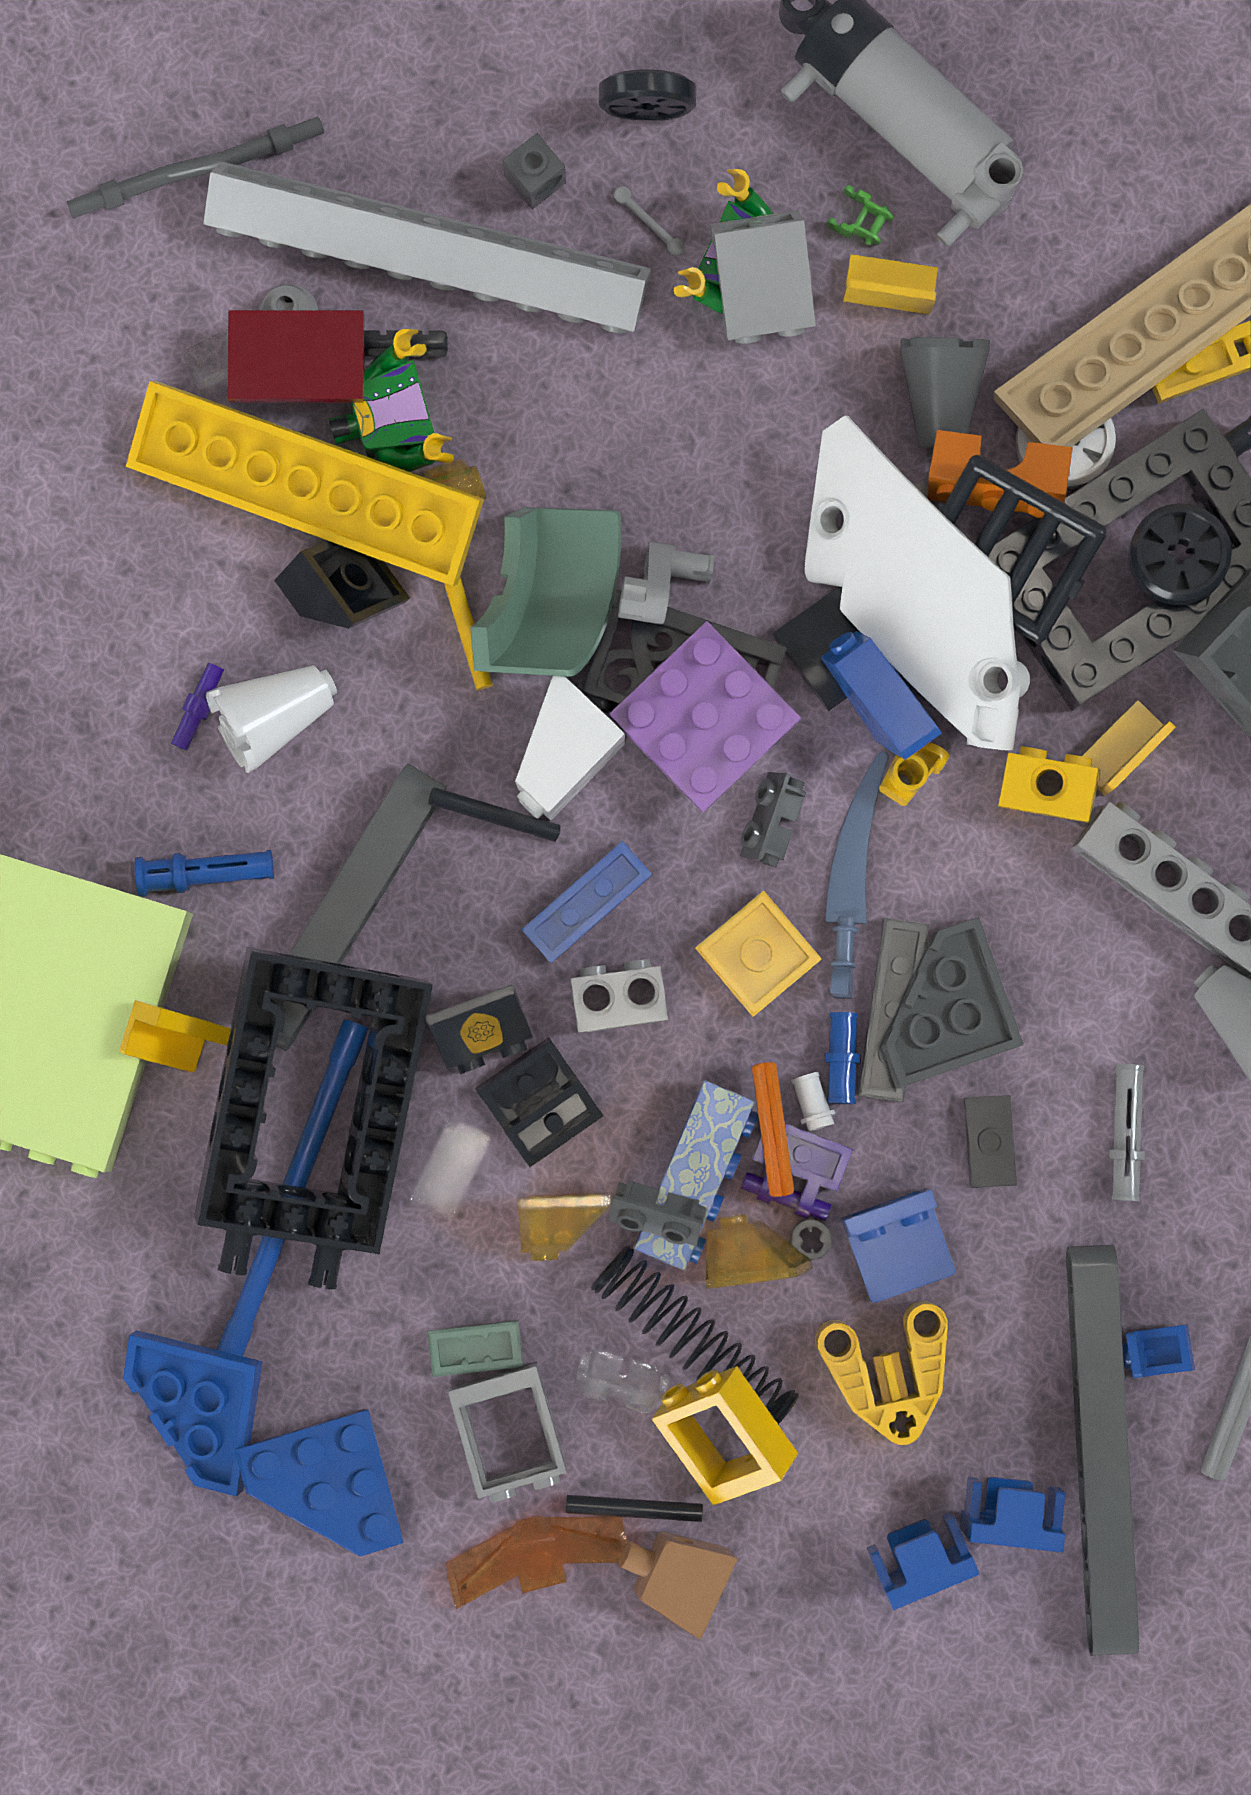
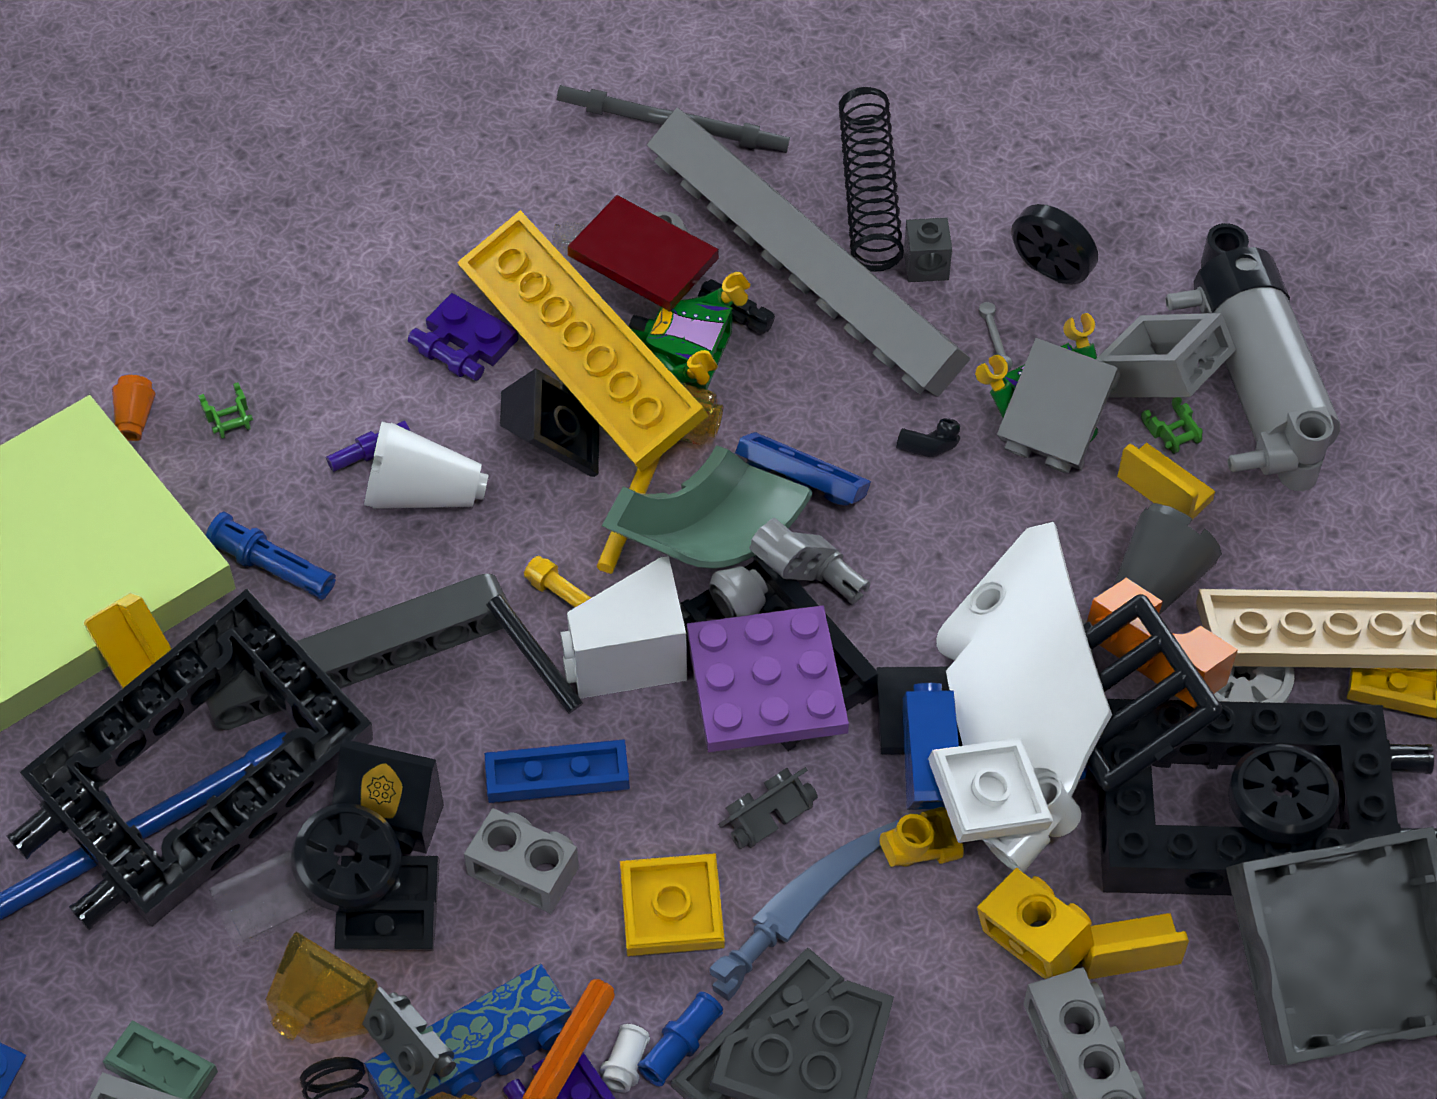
camera: 35 degrees right, 30 degrees down
none -> bright green piece [198,382,253,439]
none -> black wheel [291,803,401,912]
none -> dark purple plate [408,293,519,381]
none -> yellow bar [524,556,591,608]
none -> light grey cone [709,566,768,618]
none -> blue plate [735,432,871,506]
none -> black piece [839,87,904,272]
none -> black arm [896,418,960,457]
none -> white plate [928,738,1053,843]
none -> light grey window [1096,313,1236,397]

